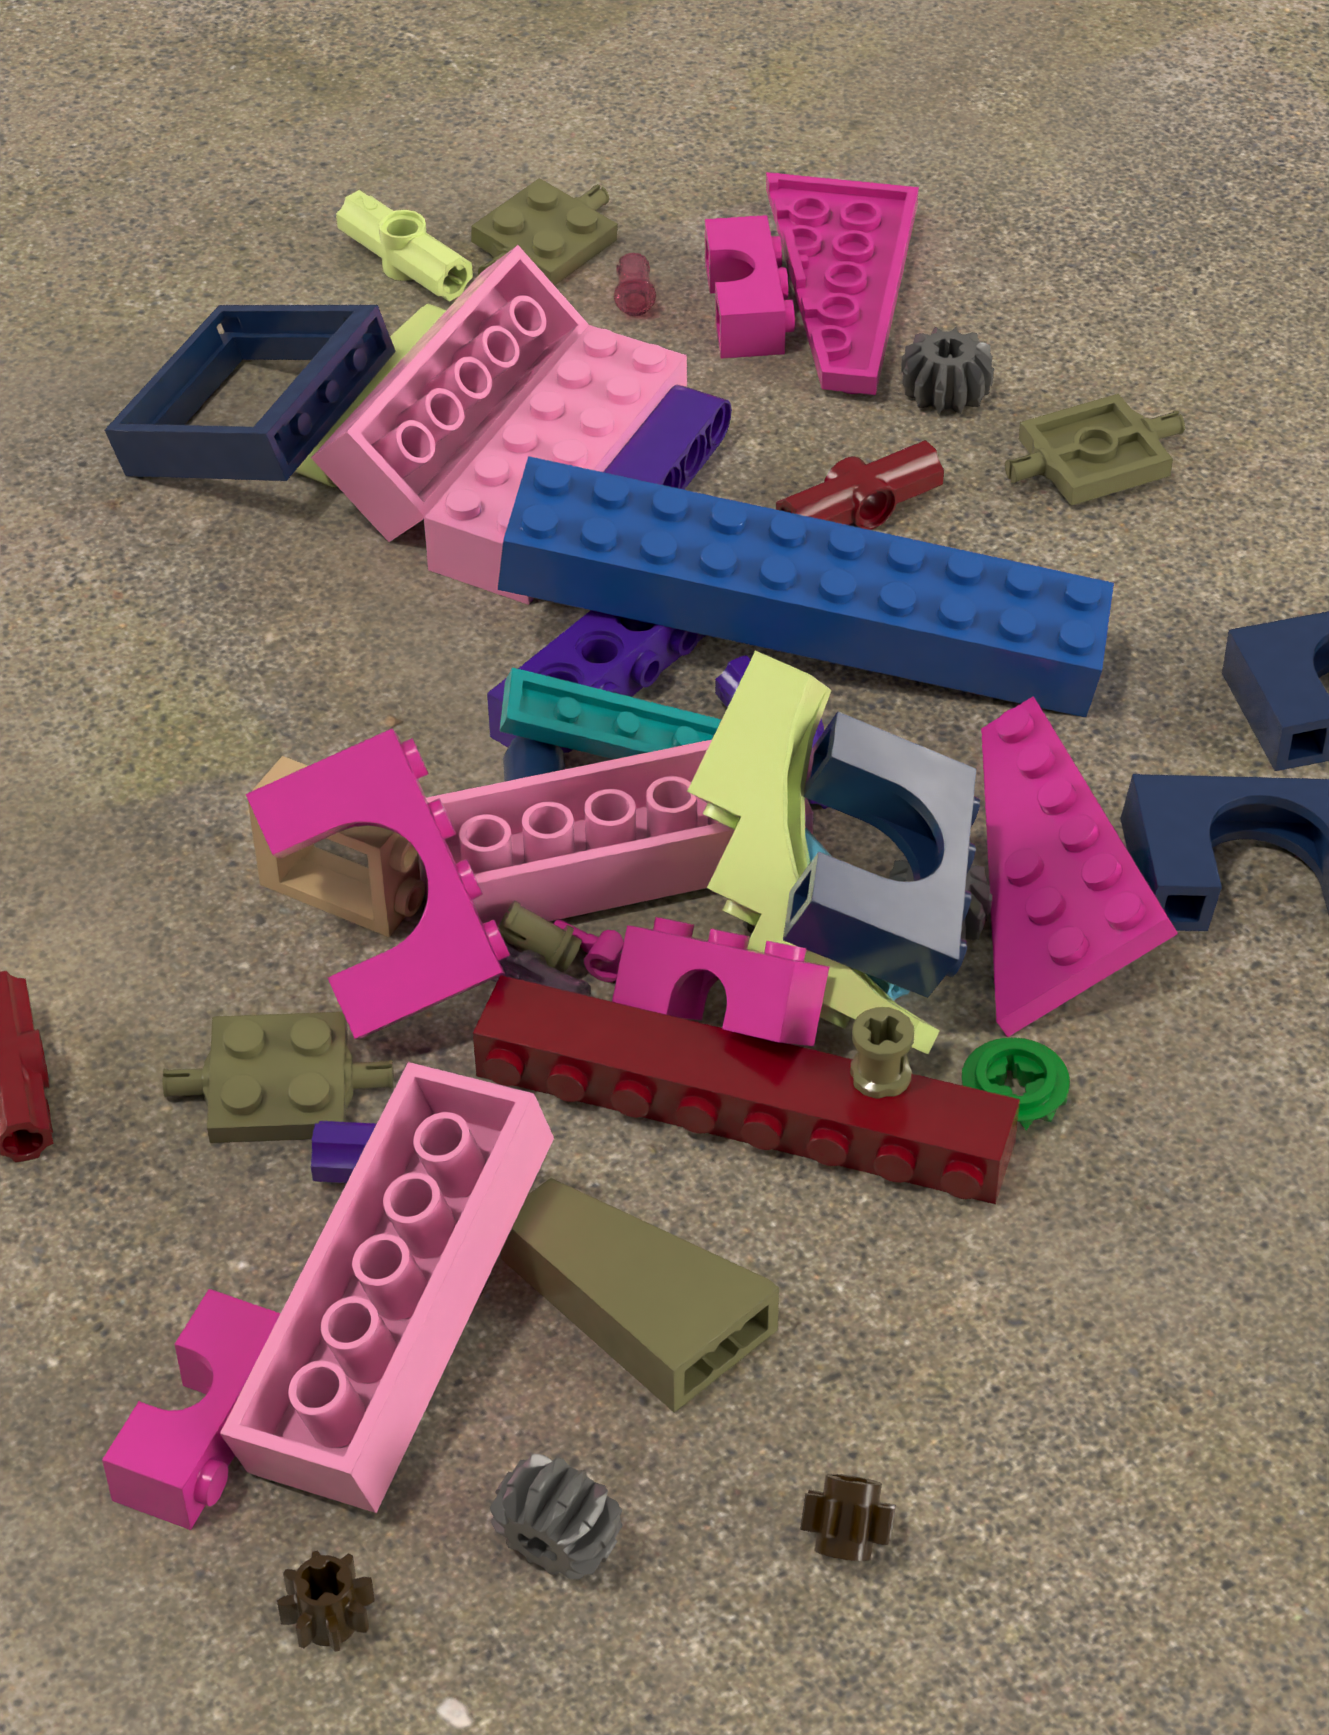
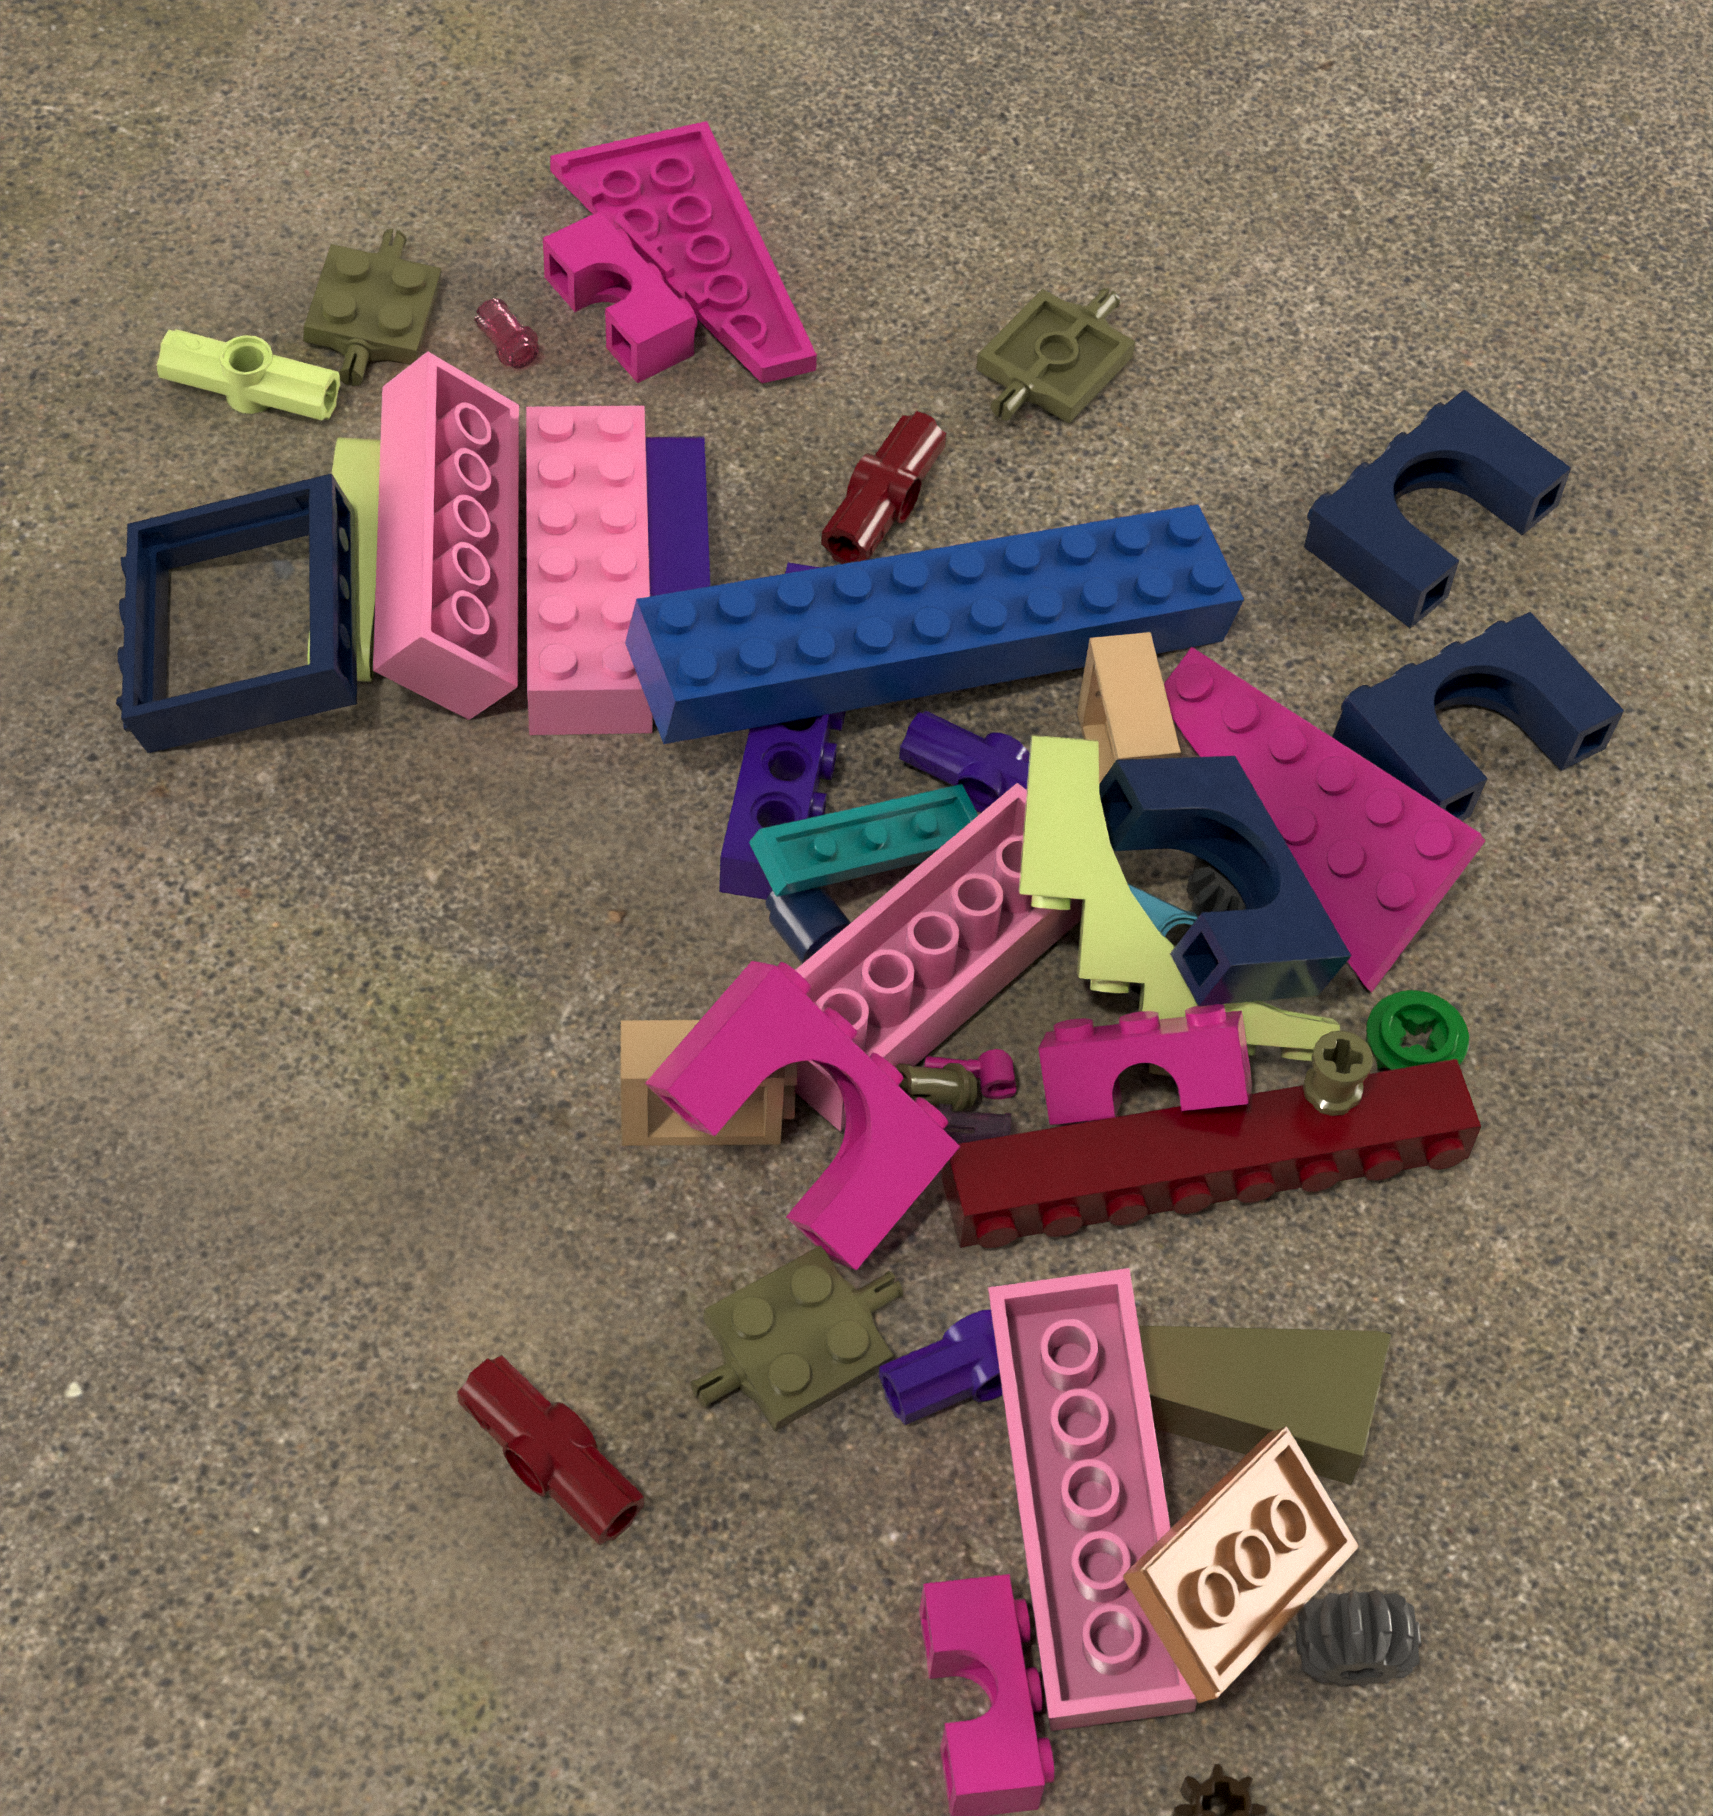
camera: 35 degrees left, 10 degrees up
dark brown gear [800,1474,896,1561] -> none
dark grey gear [901,326,994,414] -> none
none -> tan window [1077,632,1181,783]
none -> tile [1122,1427,1359,1703]

